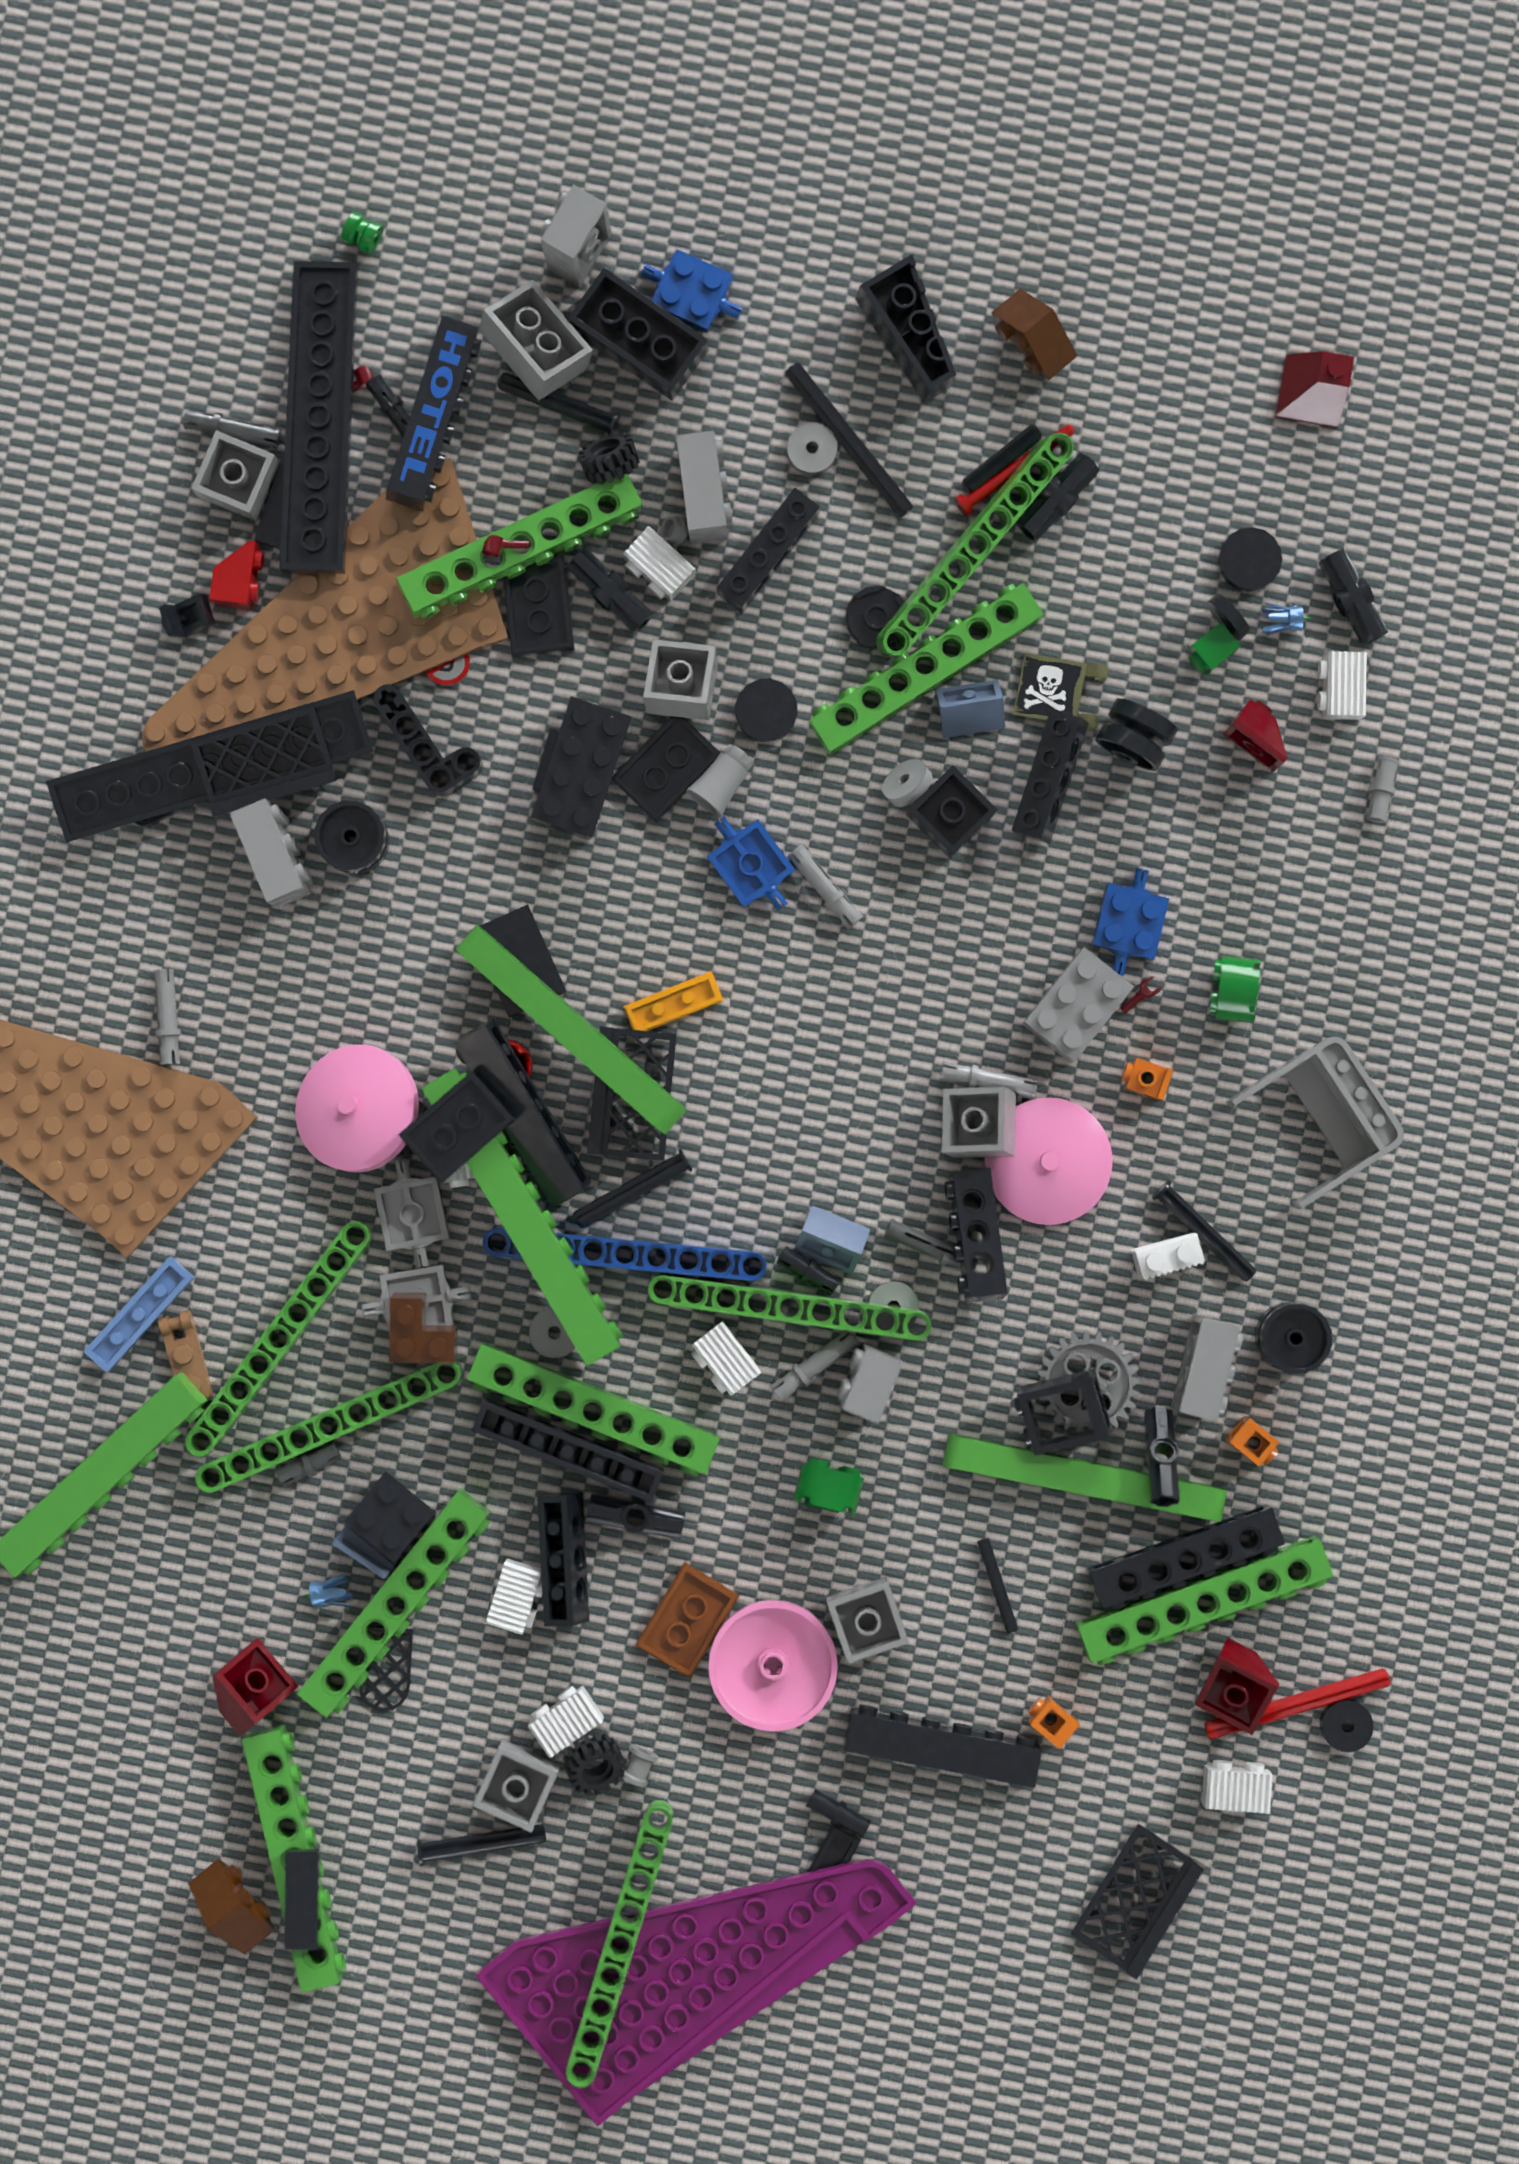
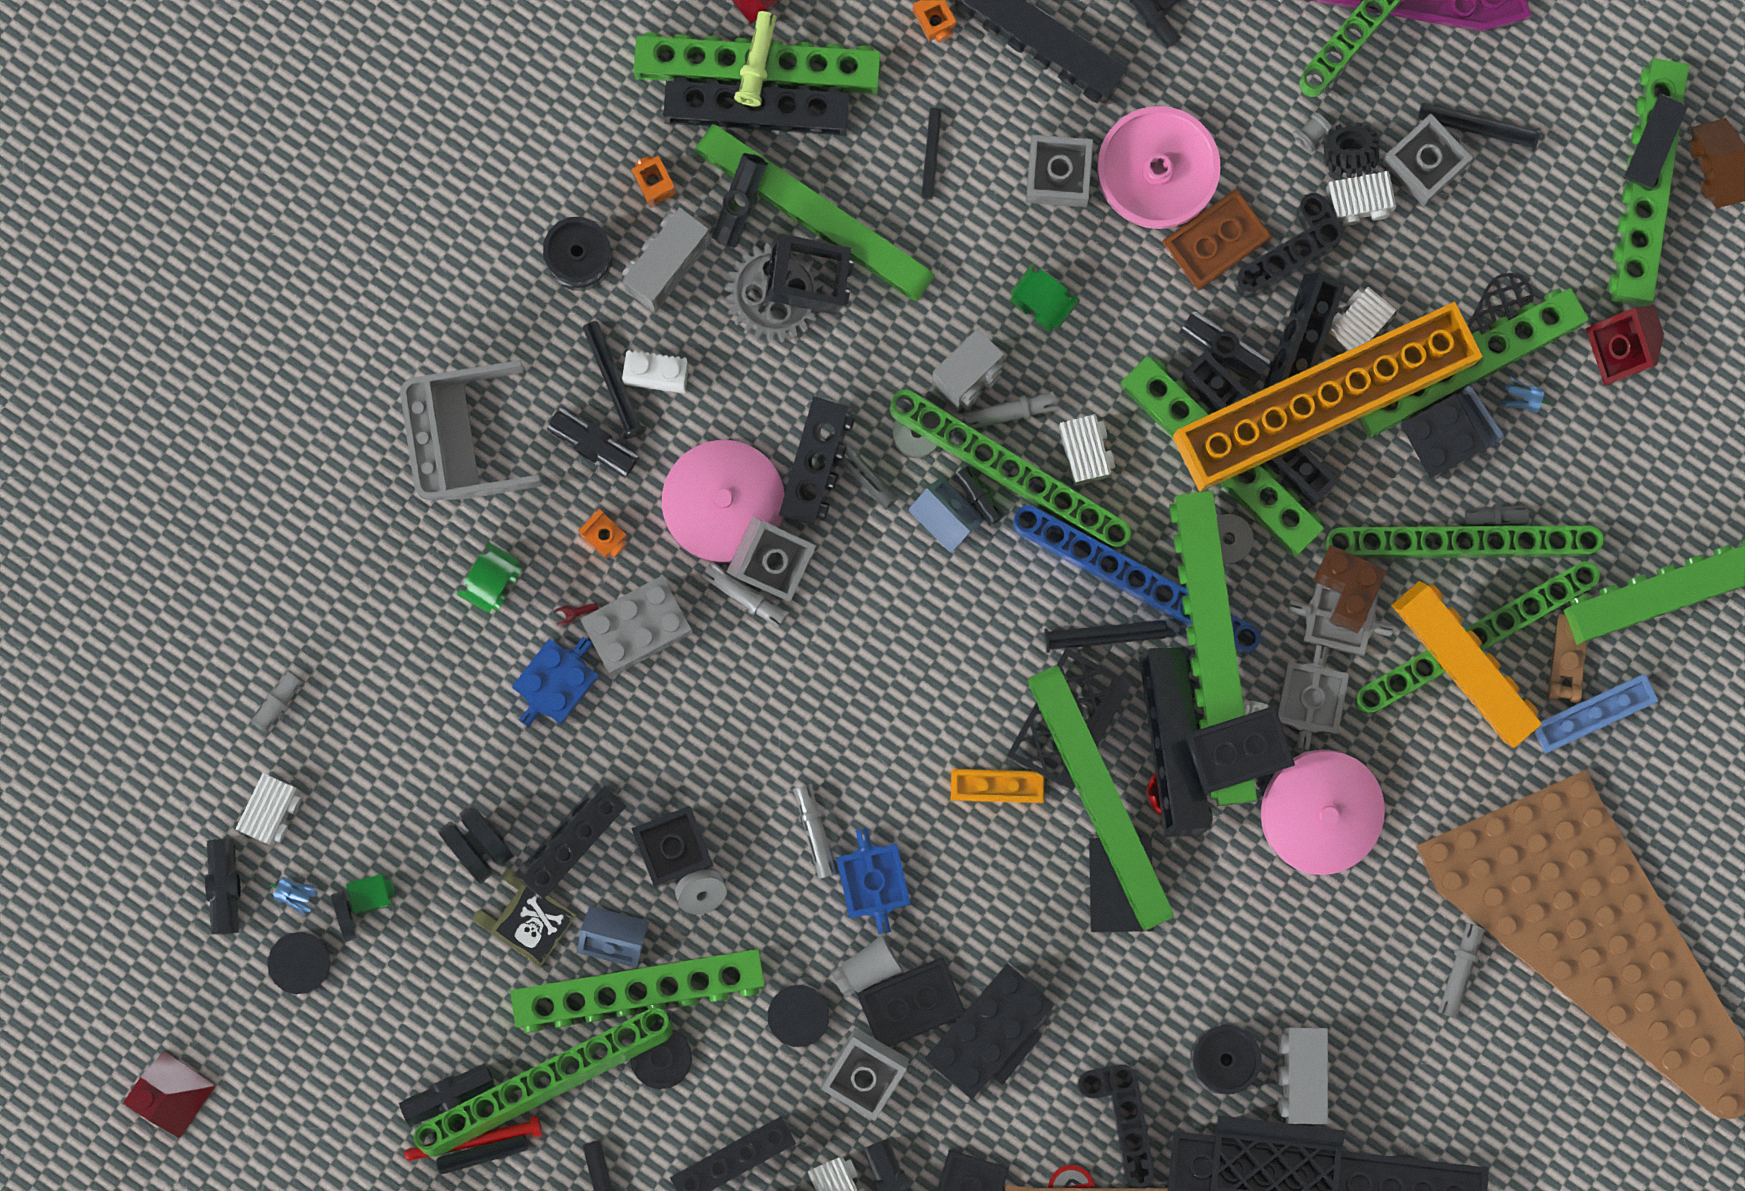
camera: 160 degrees left, 5 degrees down
dark red slope [1223,699,1288,772] -> none
none -> black piece [547,407,639,479]
none -> yellowish green pin [734,11,777,106]
none -> light orange brick [1173,302,1483,492]
none -> black beam [1234,193,1343,298]
none -> light orange brick [1391,581,1542,748]

